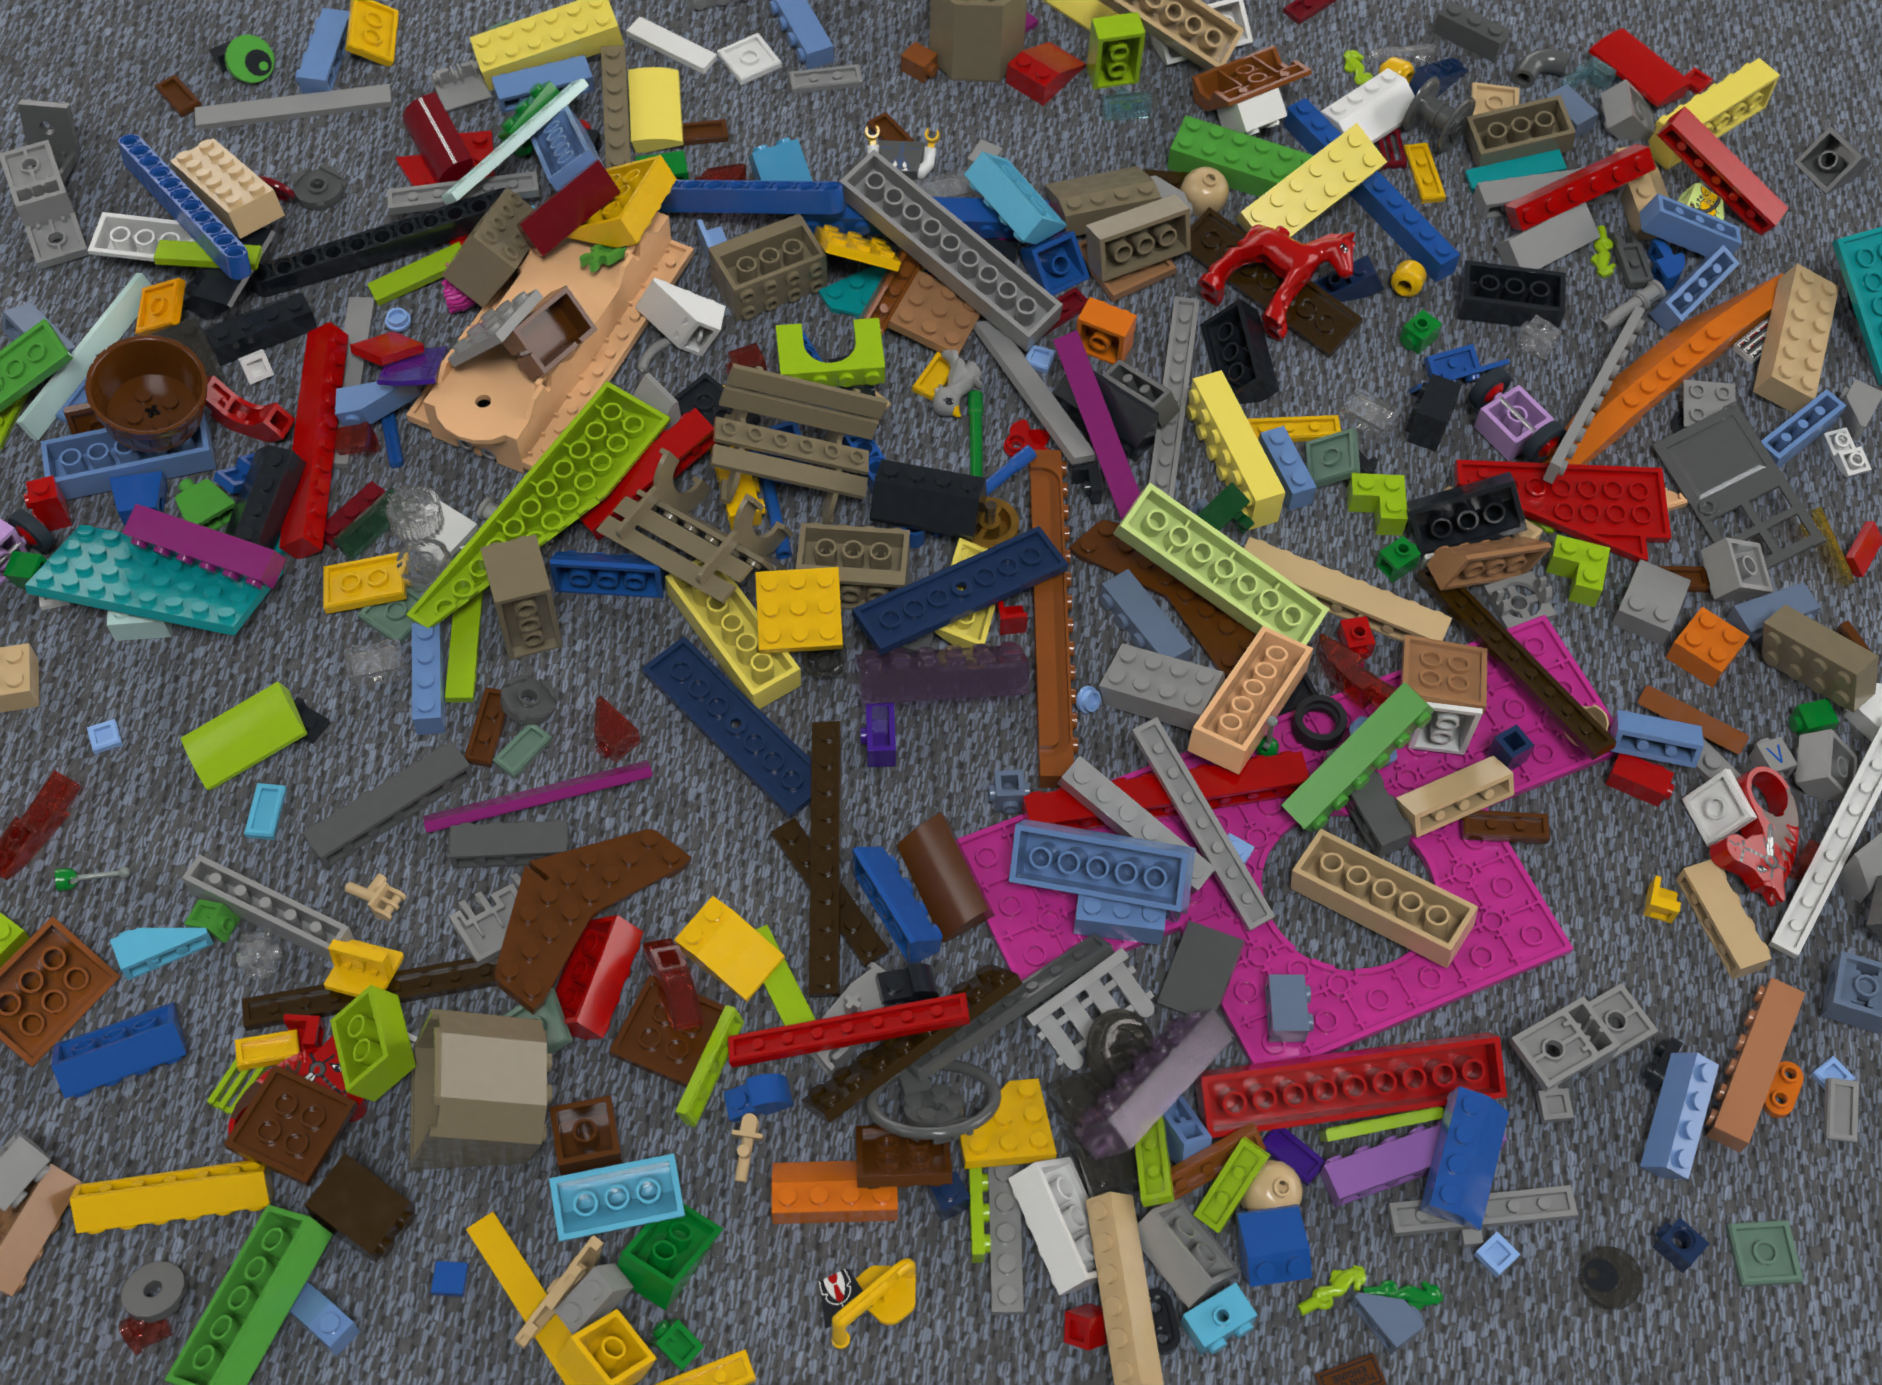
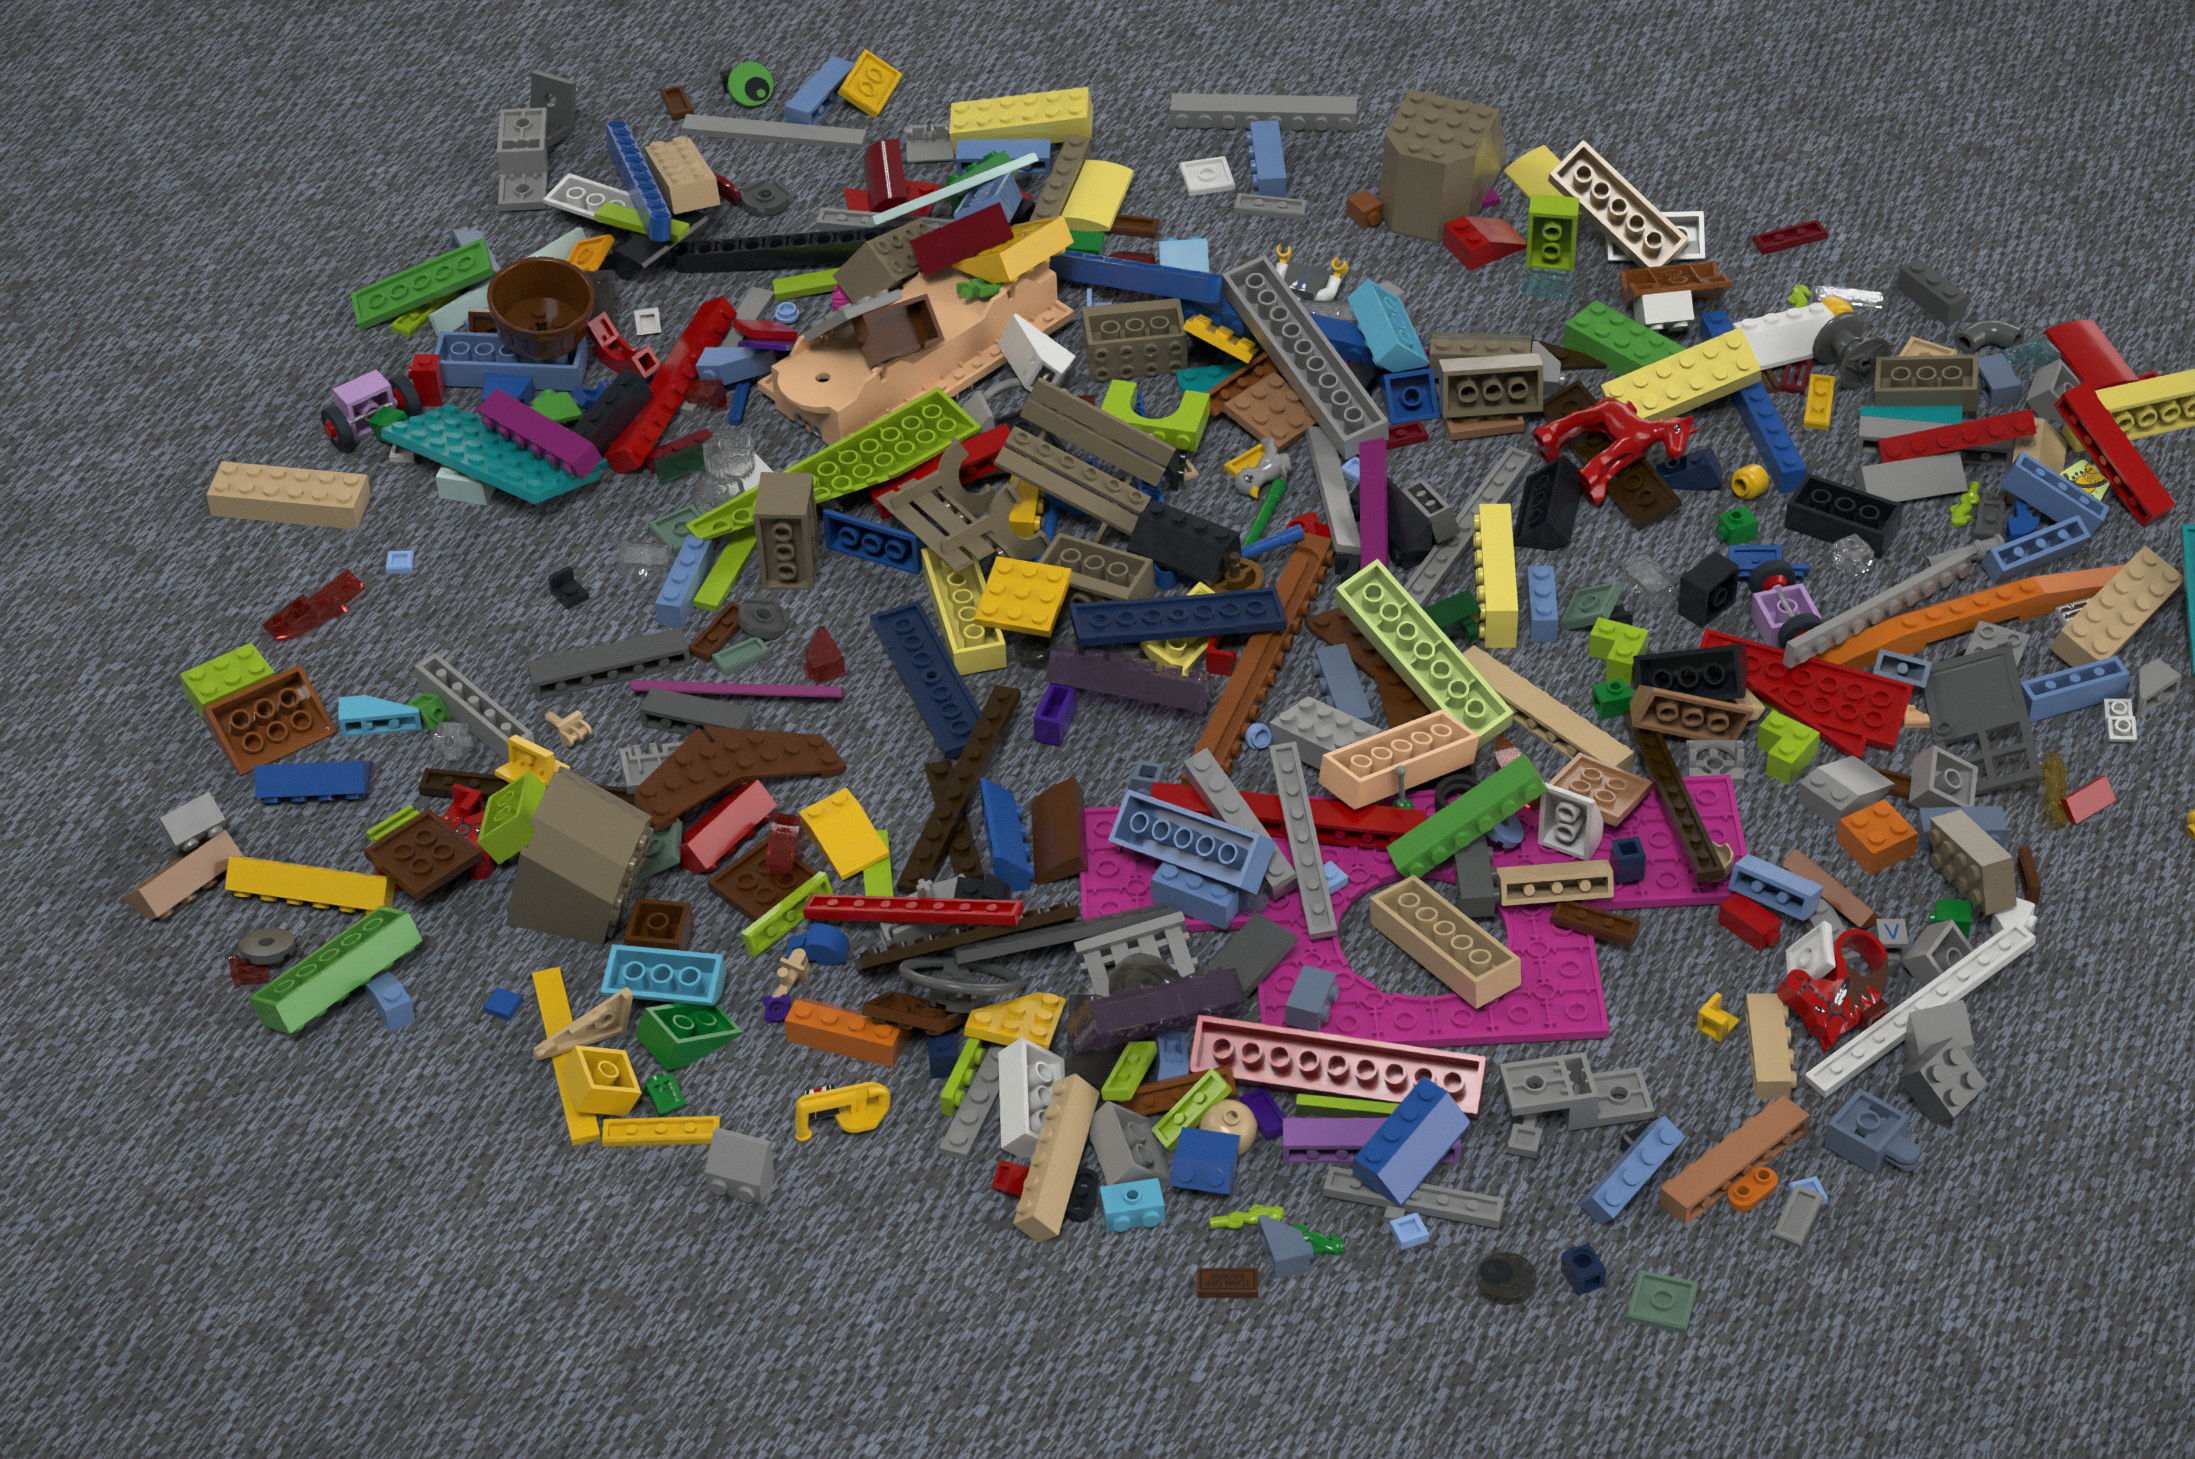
camera: 25 degrees right, 15 degrees down
hinge [55,867,130,892] -> none
lime slope [180,681,307,790] -> none
black slope [202,292,317,367] -> none
yellow tile [235,1029,300,1071] -> none
medium azure tile [244,783,287,840] -> none
dark brown slope [305,1153,415,1263] -> none
yellow tile [323,552,407,614] -> none
light grey brick [554,1263,633,1335] -> none
white tile [626,17,717,74] -> none
reddish brown tile [866,112,915,142] -> none
orange brick [1076,297,1137,365] -> none
tan cylinder [1179,167,1229,217] -> none
yellow tile [1247,415,1341,442] -> none
red brick [1336,616,1376,662] -> none
dark blue slope [1409,58,1468,98] -> none
none -> dark purple plate [763,994,791,1024]
none -> sand blue slope [1873,648,1933,688]

